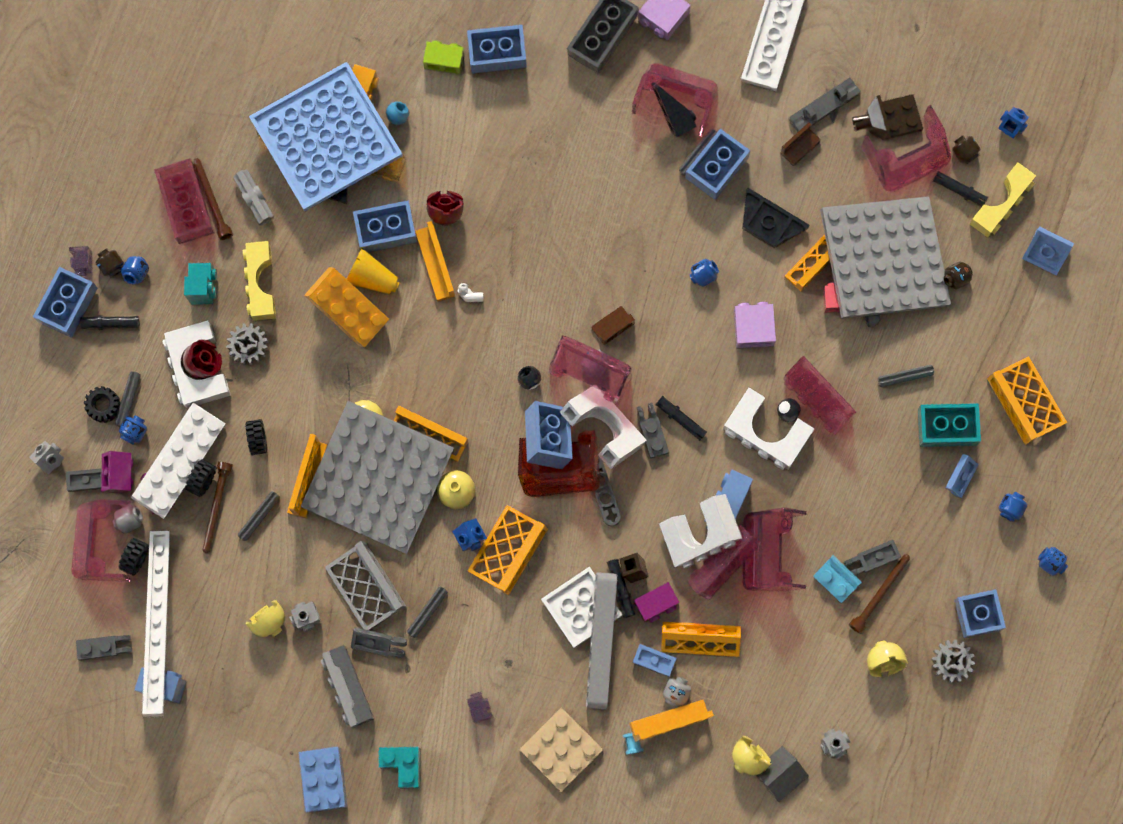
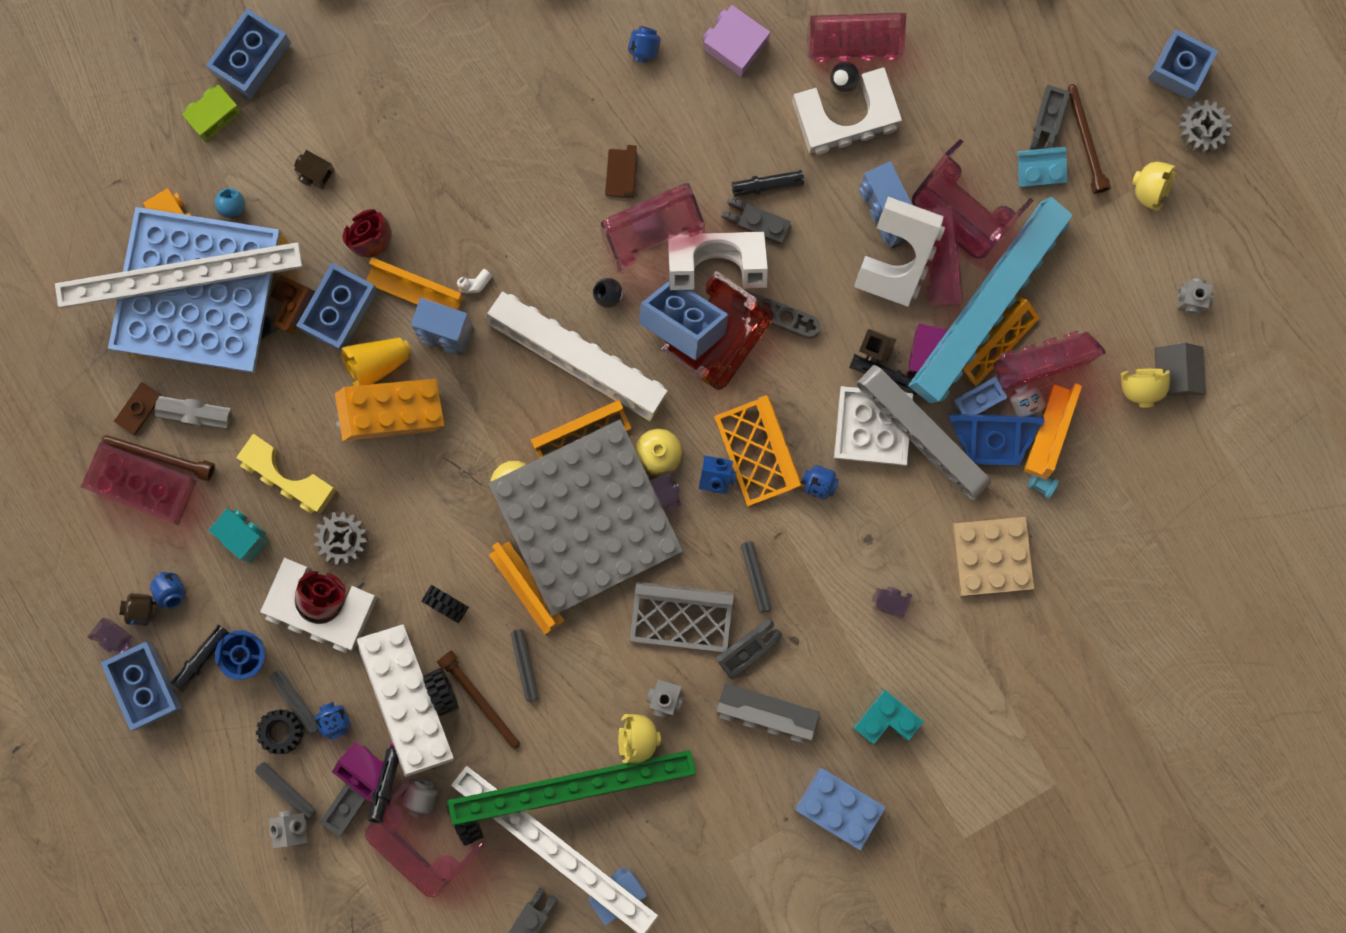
camera: 60 degrees left, 5 degrees up
none -> white plate [55,242,303,309]
none -> reddish brown plate [114,382,163,436]
none -> blue cylinder [215,630,266,680]
none -> dark grey axle [255,762,315,819]
none -> reddish brown plate [270,275,315,334]
none -> dark brown brick [294,150,335,190]
none -> black pin [367,748,399,824]
none -> medium blue brick [410,298,474,355]
none -> green plate [447,750,696,827]
none -> white brick [486,291,668,421]
none -> clear purple brick [649,471,682,511]
none -> blue head [801,465,839,500]
none -> medium azure brick [908,197,1072,404]
none -> blue wing [949,414,1044,465]
none -> clear pink slope [993,330,1106,391]

